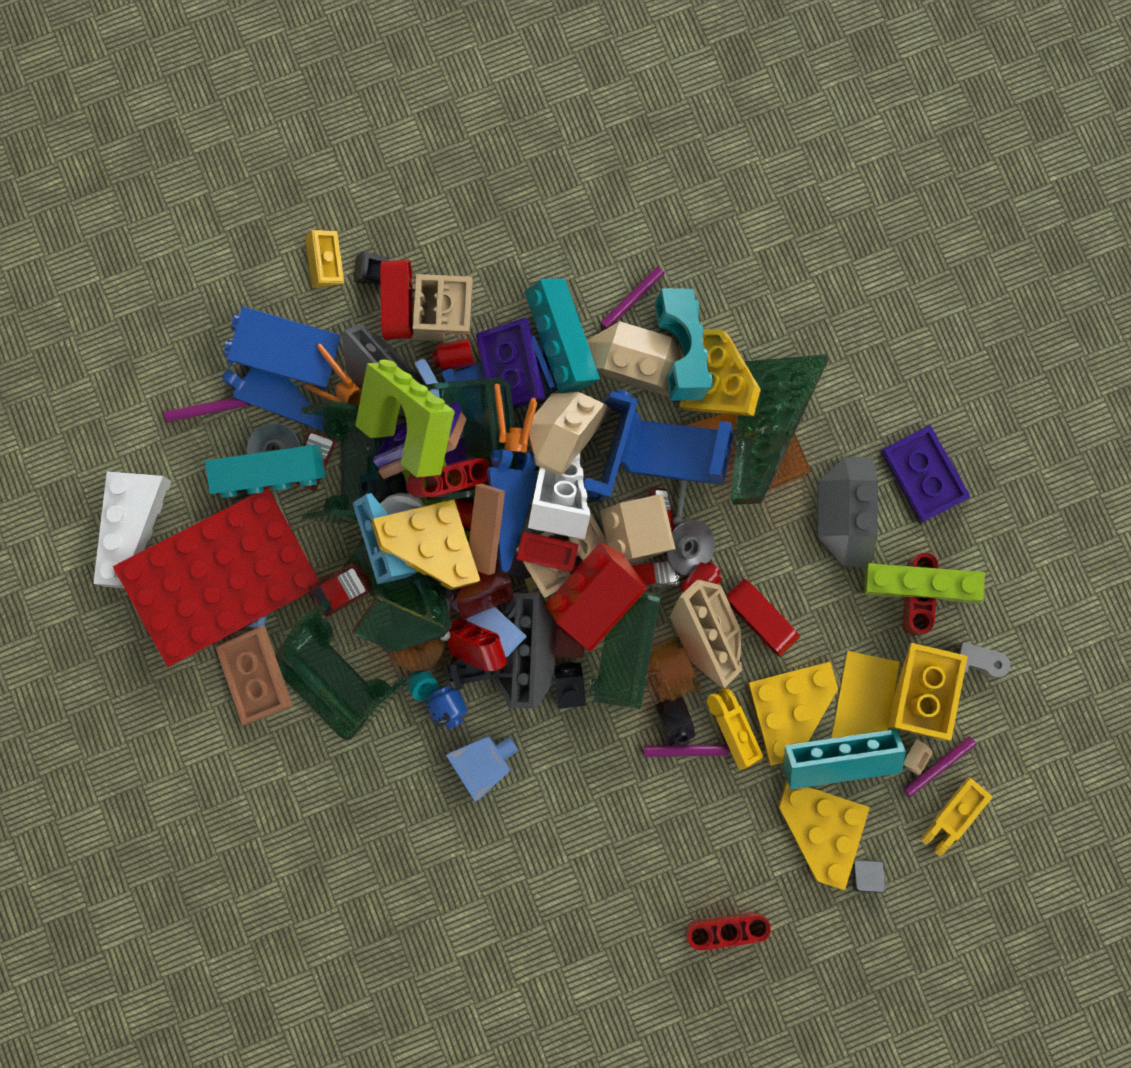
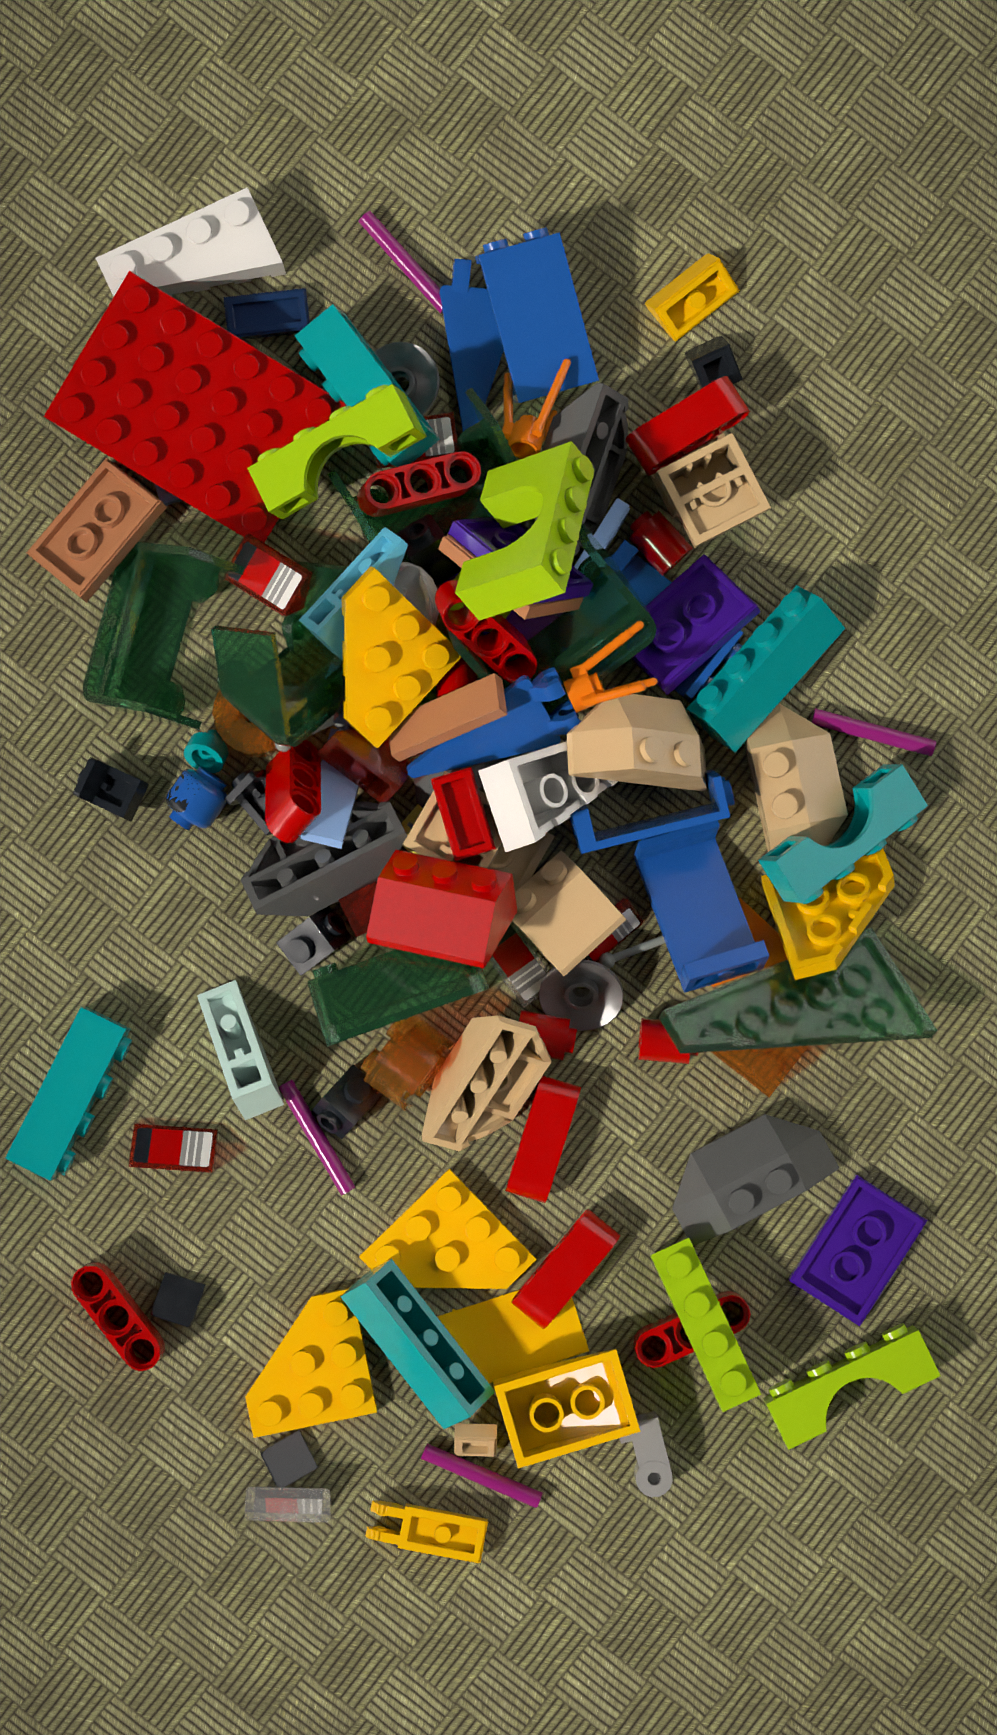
camera: 60 degrees right, 5 degrees up
medium blue torso [446,736,519,802] -> none
yellow hinge [707,687,764,770] -> none
none -> teal brick [5,1006,133,1181]
none -> black bracket [73,757,149,822]
none -> slope [129,1123,218,1173]
none -> black slope [150,1272,206,1327]
none -> light aqua slope [197,980,284,1120]
none -> dark blue tile [223,288,310,340]
none -> clear slope [245,1487,332,1523]
none -> lime arch [248,384,427,519]
none -> red beam [357,451,481,517]
none -> red beam [511,1208,621,1329]
none -> red brick [638,1018,700,1064]
none -> lime arch [763,1323,941,1450]

